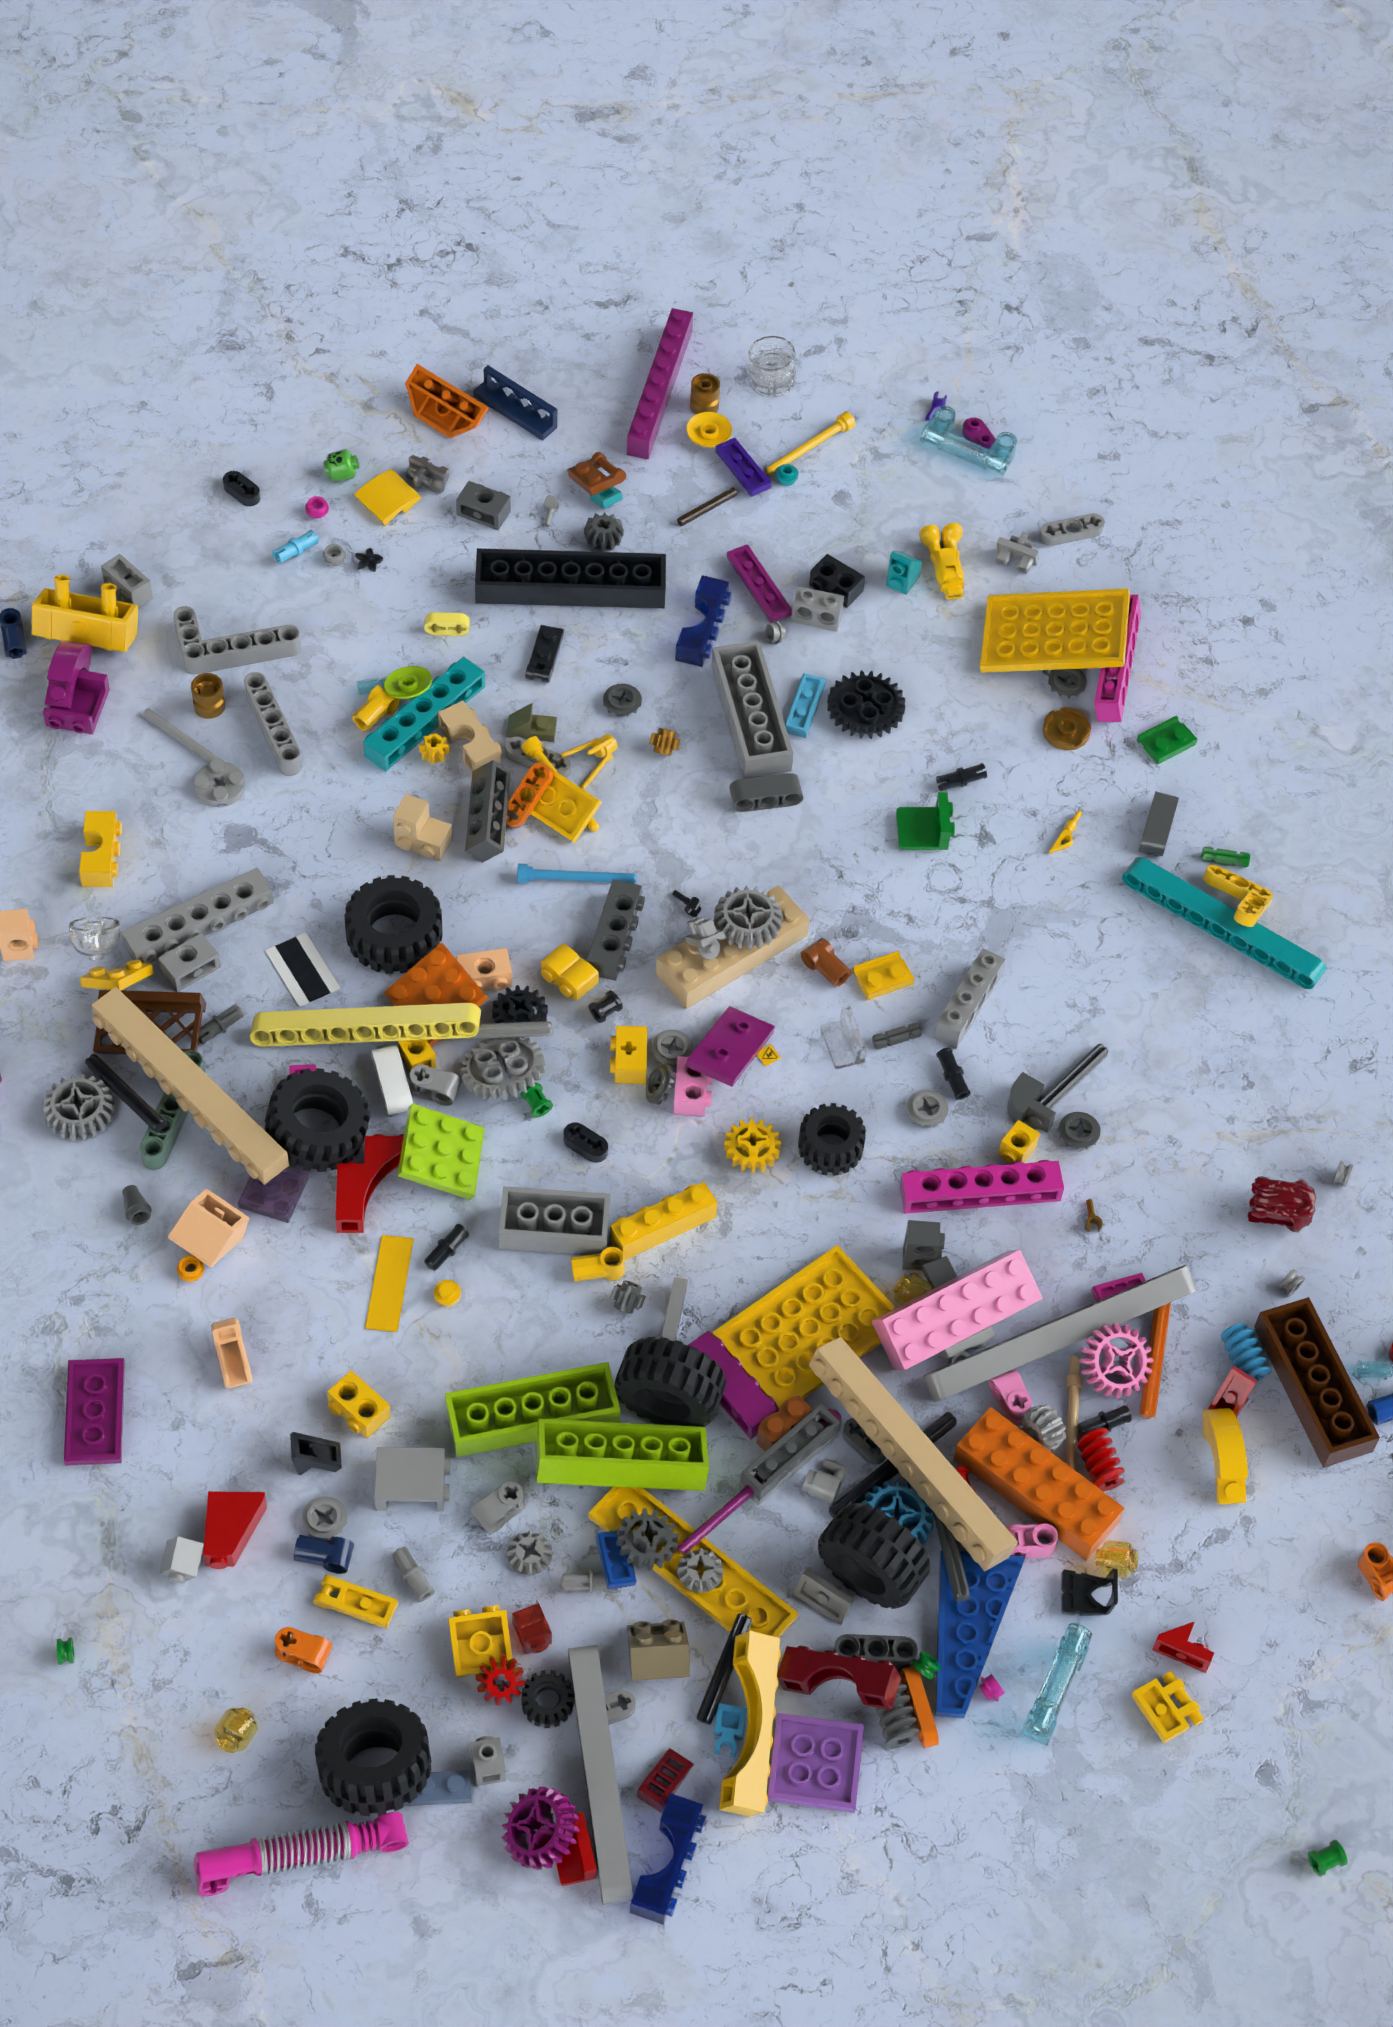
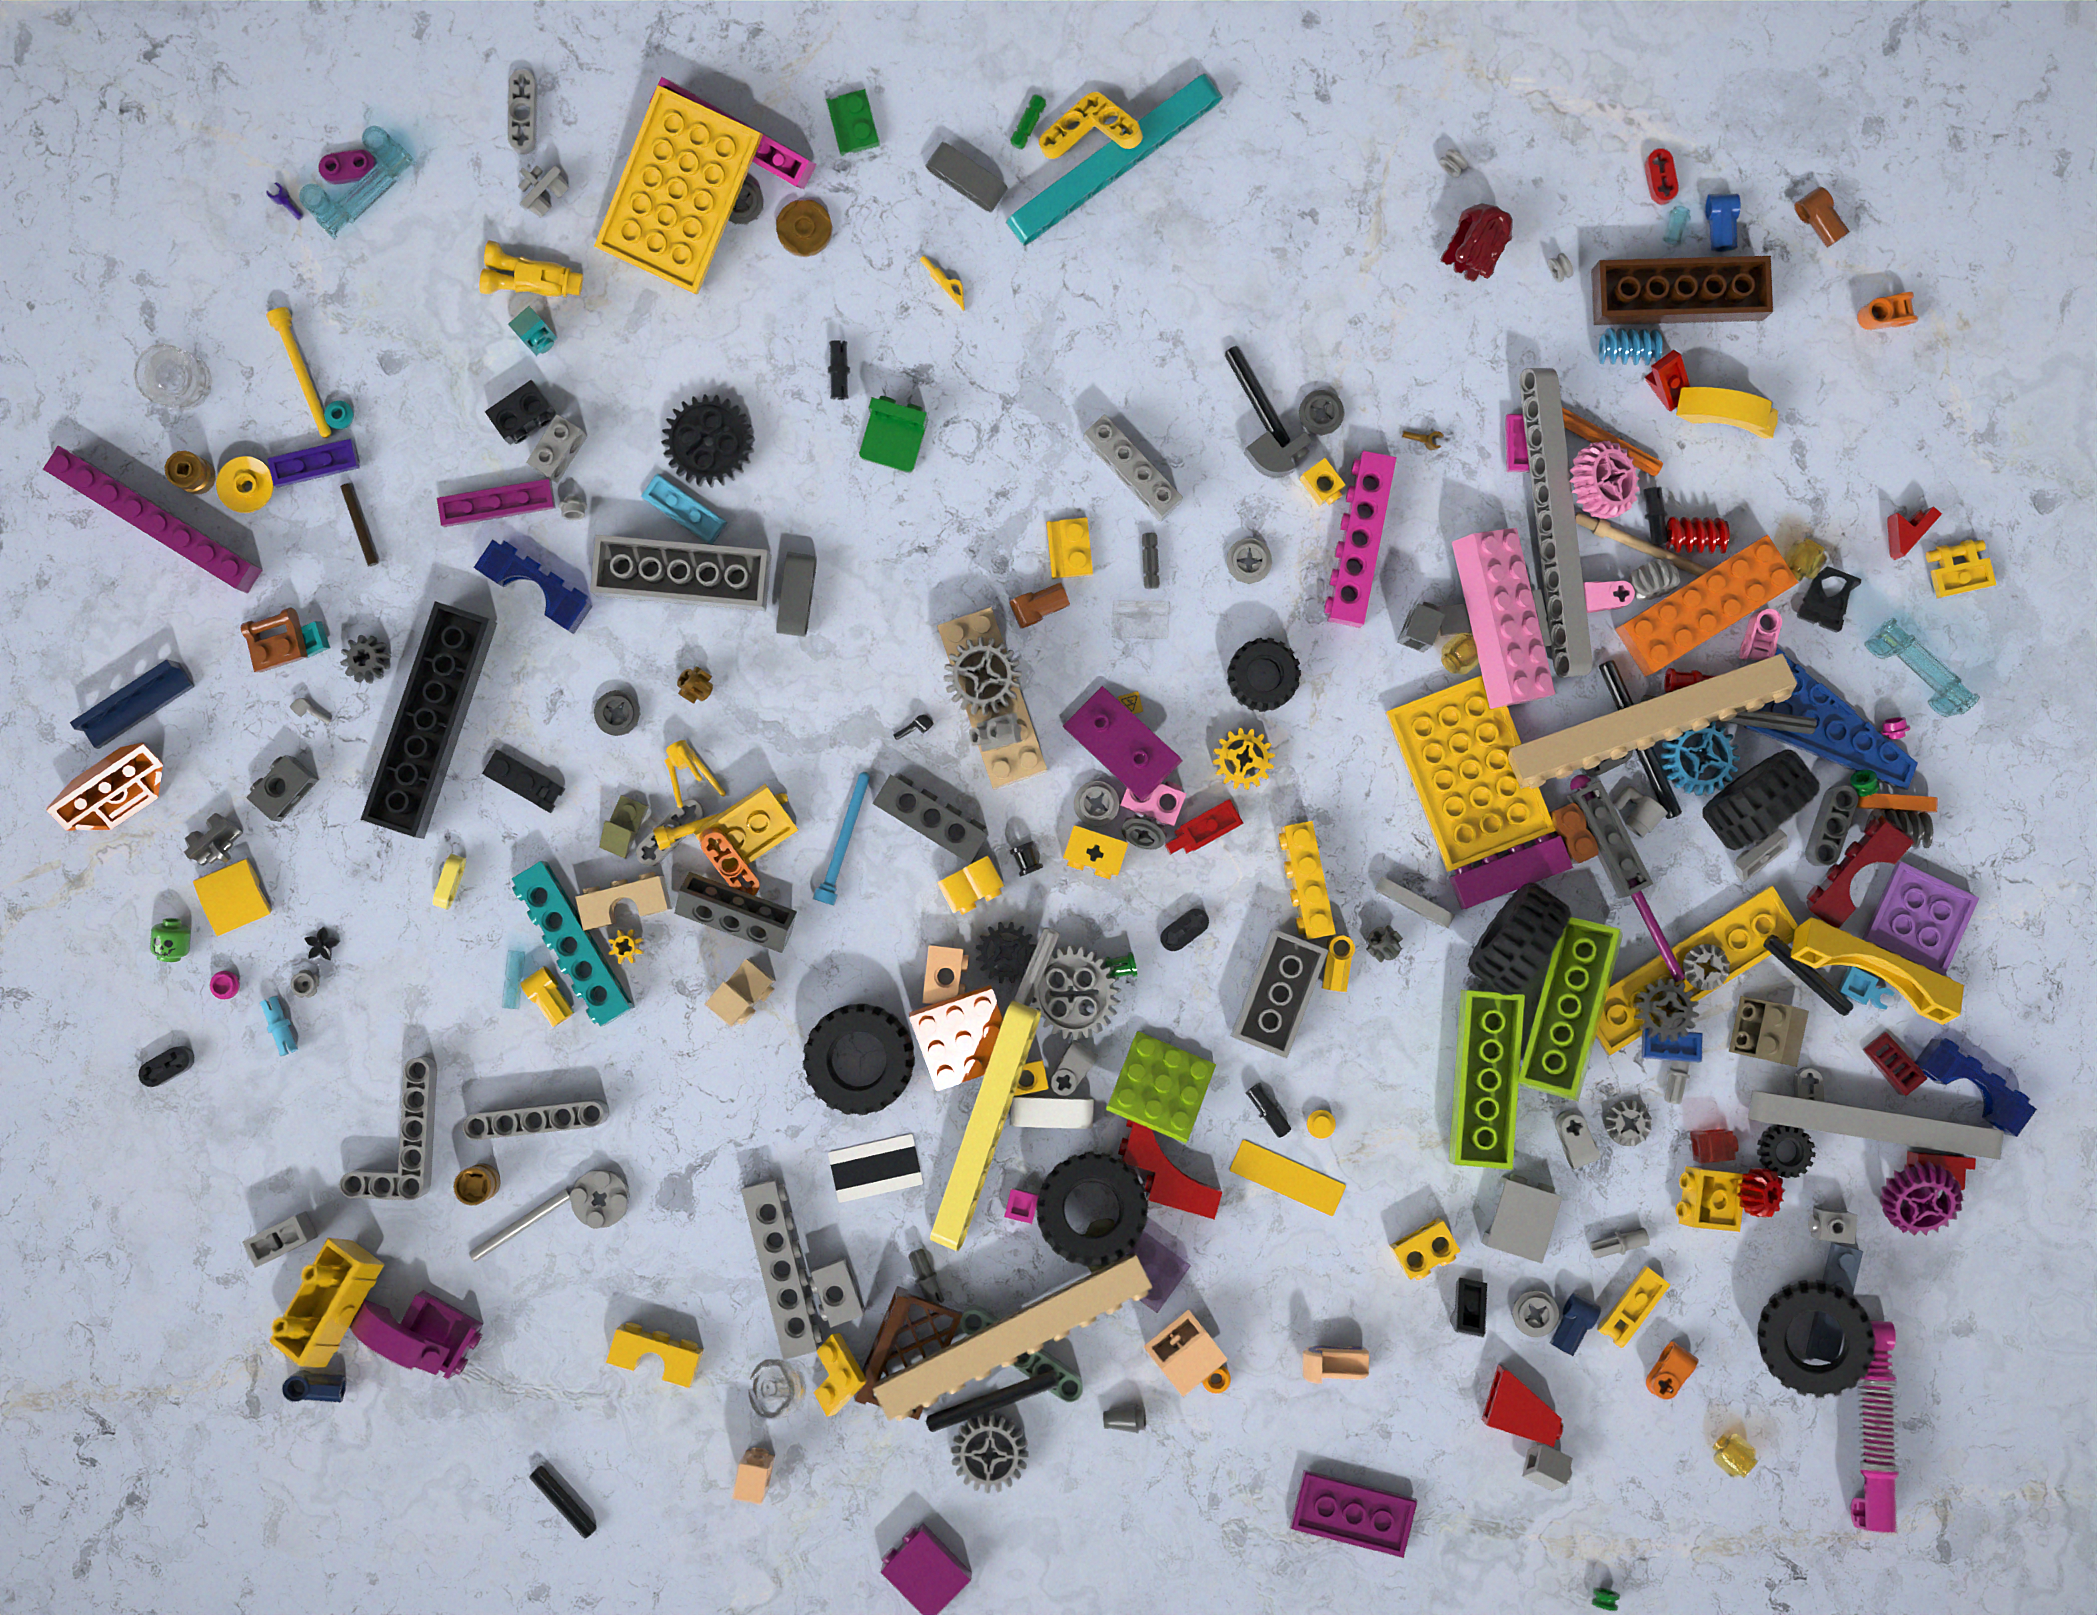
camera: 70 degrees left, 30 degrees up
lime dish [384,666,432,699] -> none
black pin [936,1047,971,1100] -> none
none -> red hinge [1165,799,1244,855]

